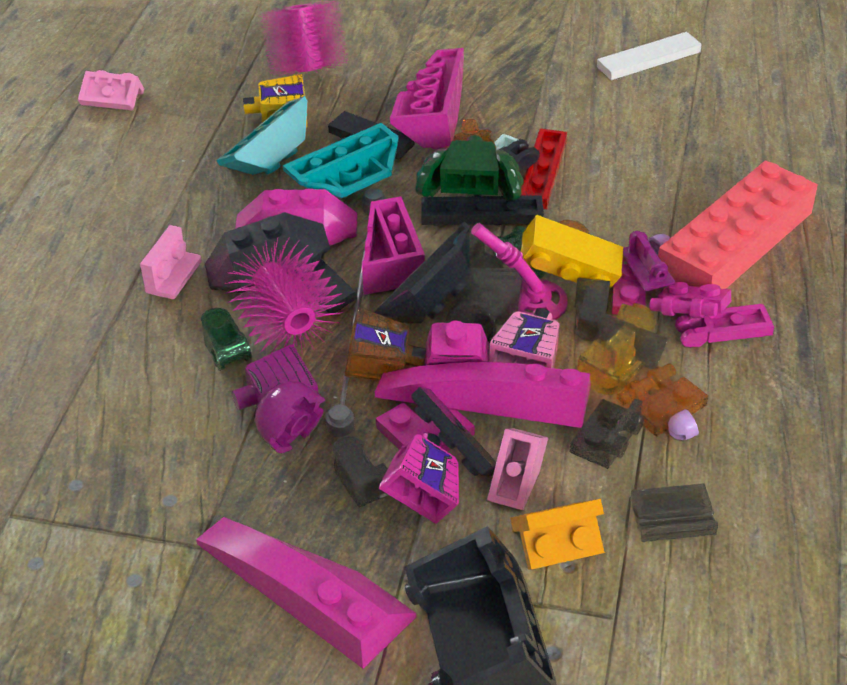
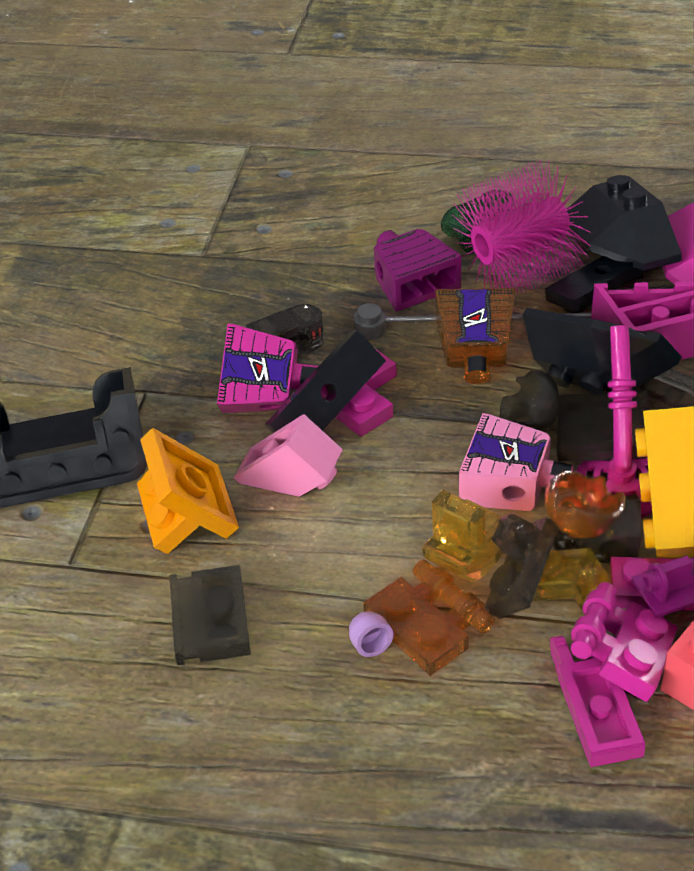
camera: 90 degrees right, 0 degrees up
bright pink bracket [140,225,202,299] -> none
dark pink wedge [196,517,416,669] -> none
magenta cylinder [255,381,325,454] -> none
dark pink wedge [375,362,591,428] -> none
dark pink torso [425,321,489,366] -> none
clear smoke bracket [570,398,645,469] -> none
none -> clear orange hair [544,471,626,539]

